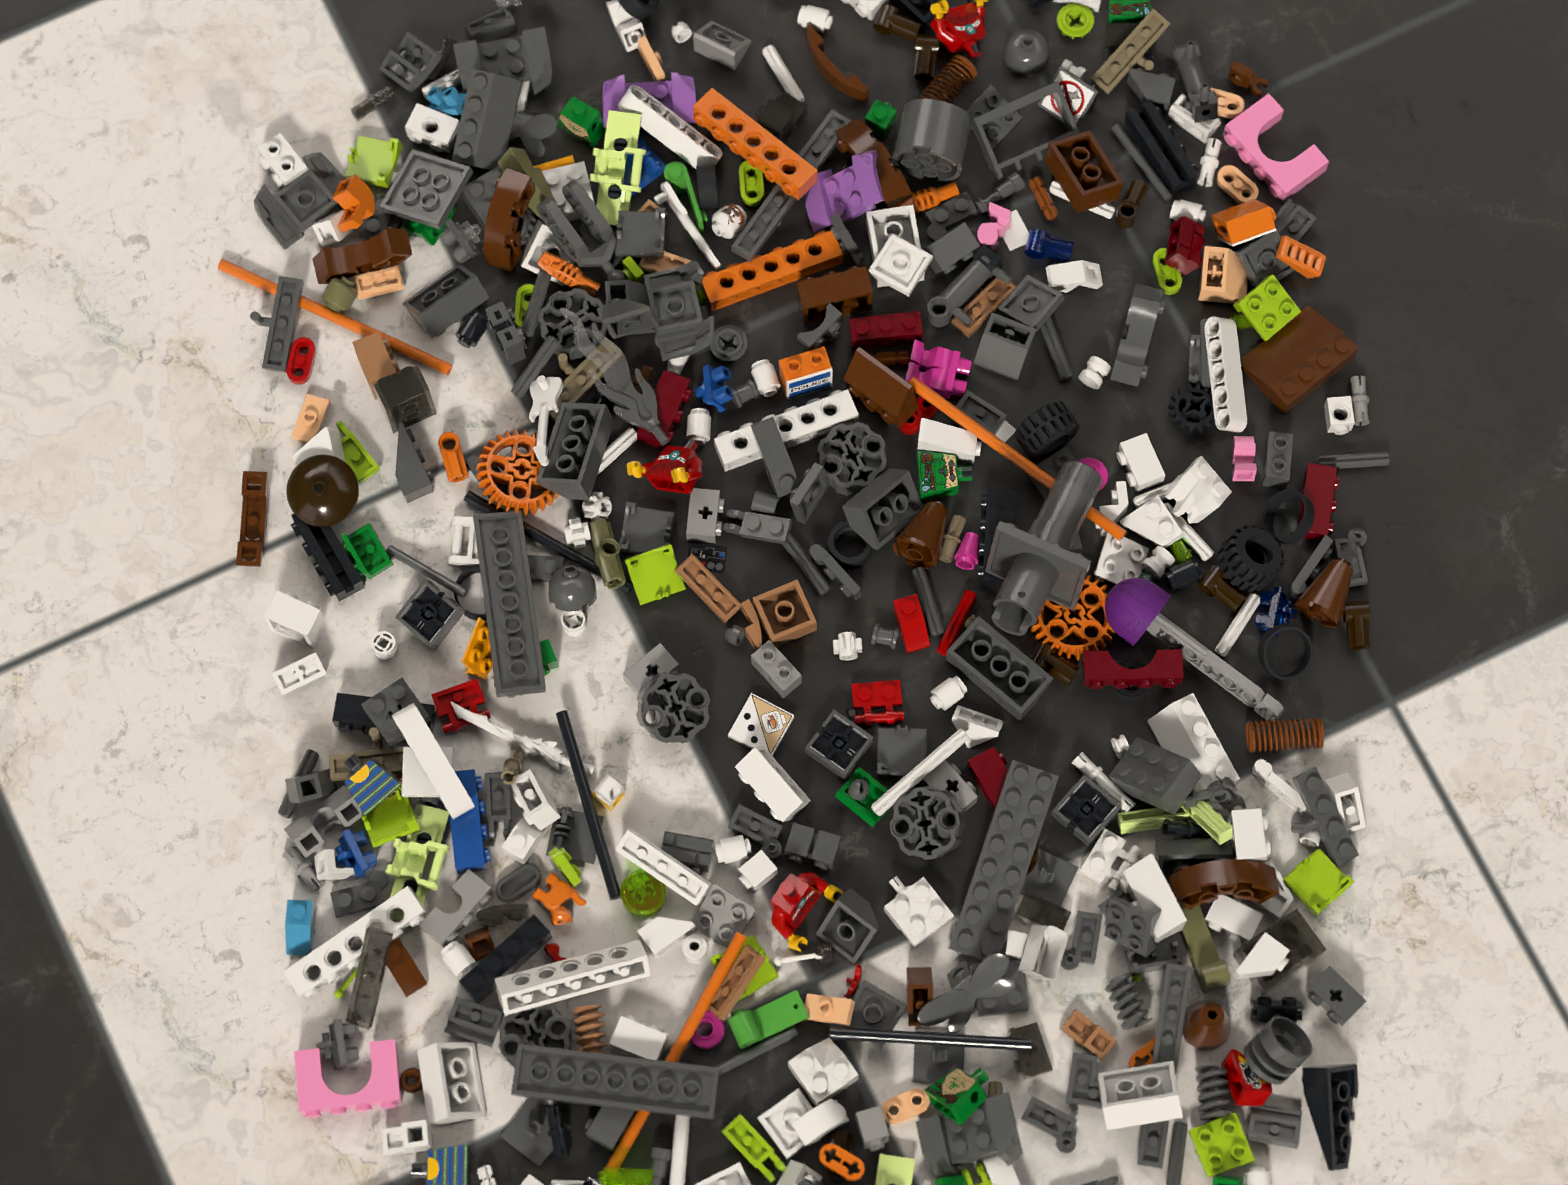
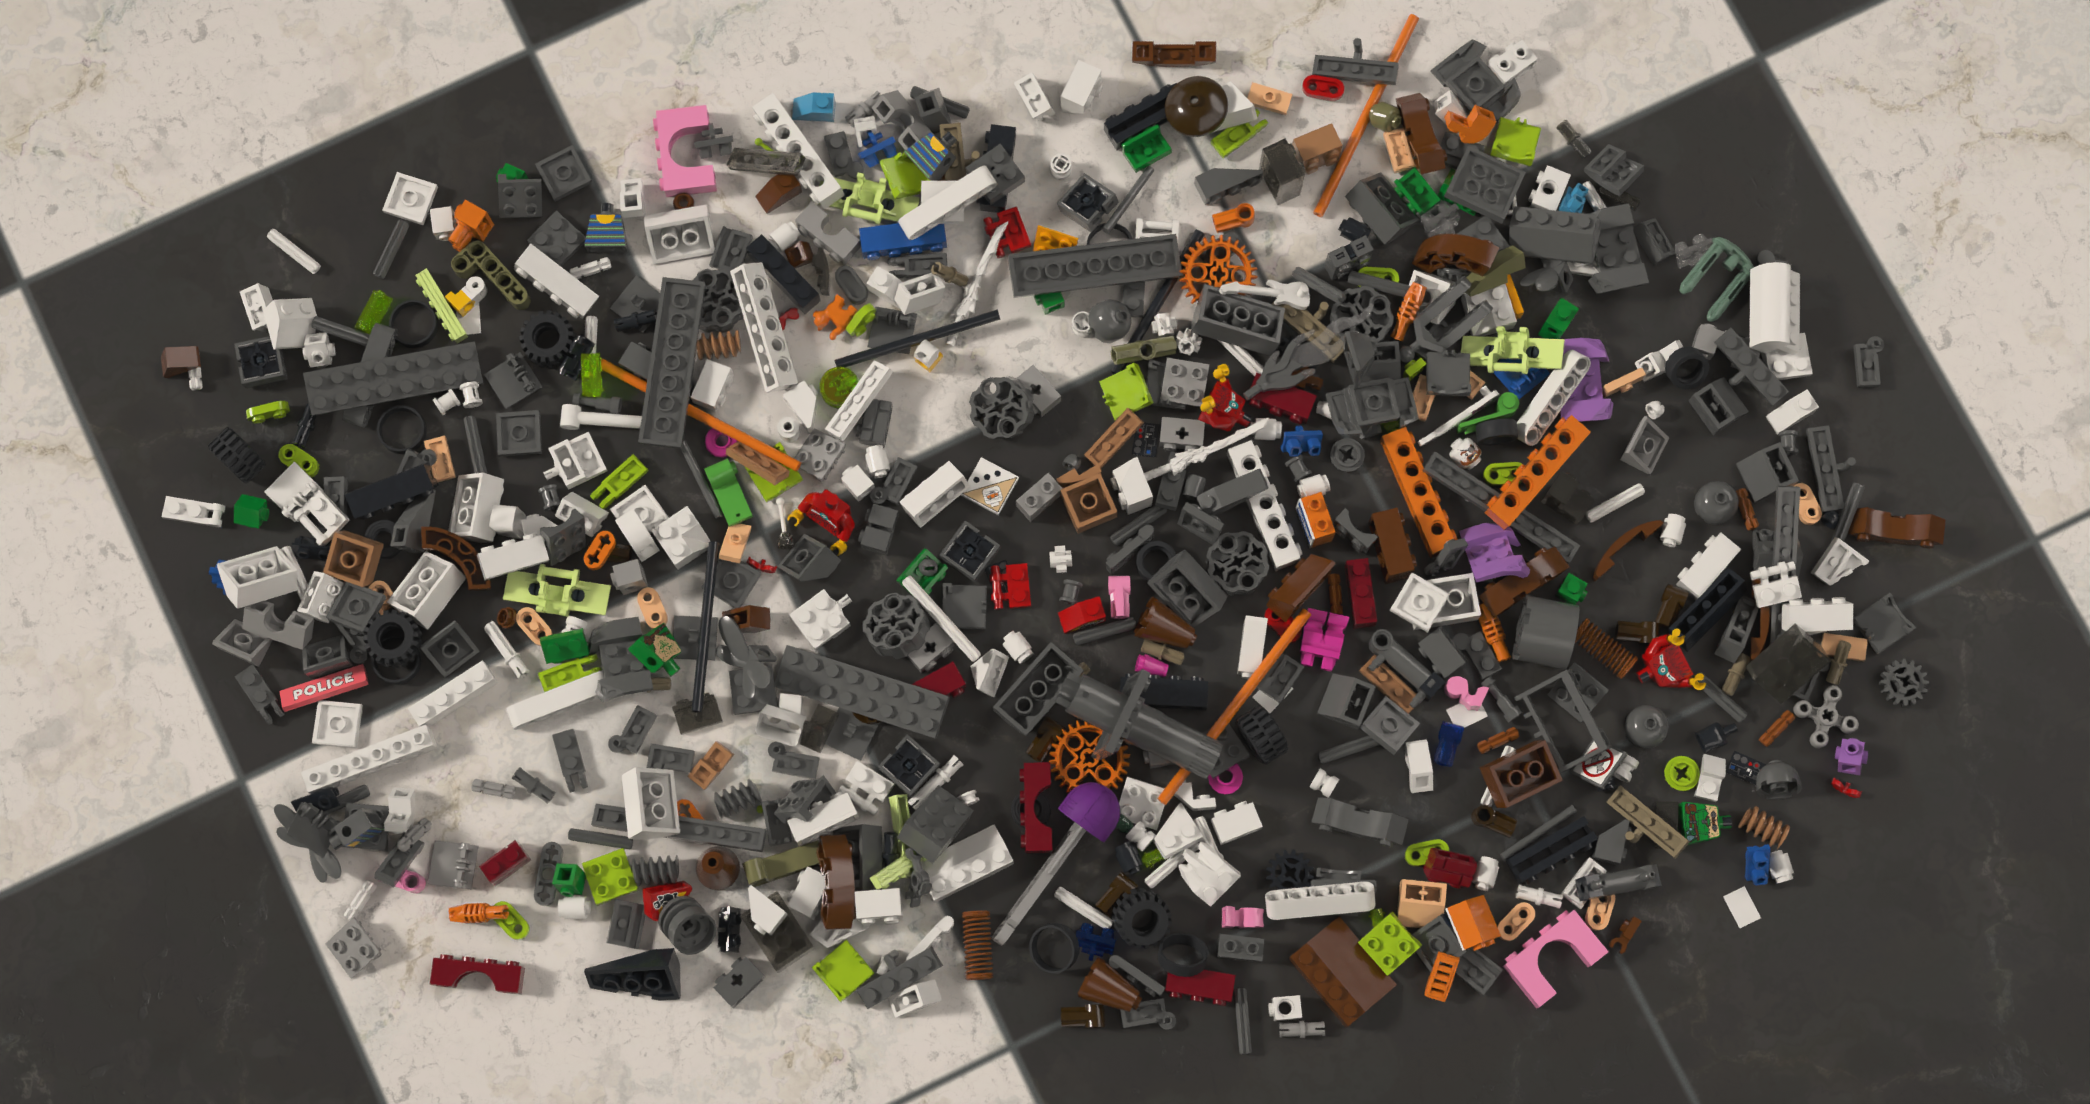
camera: 90 degrees right, 5 degrees up
torso [917,451,972,502] -> none
red axle [937,590,977,657] -> none
none -> bright pink piece [1108,576,1130,619]
none -> white slope [1110,457,1153,515]
none -> white sword [1144,418,1269,481]
none -> light grey hinge [1160,358,1210,406]
none -> green bracket [1394,167,1441,217]

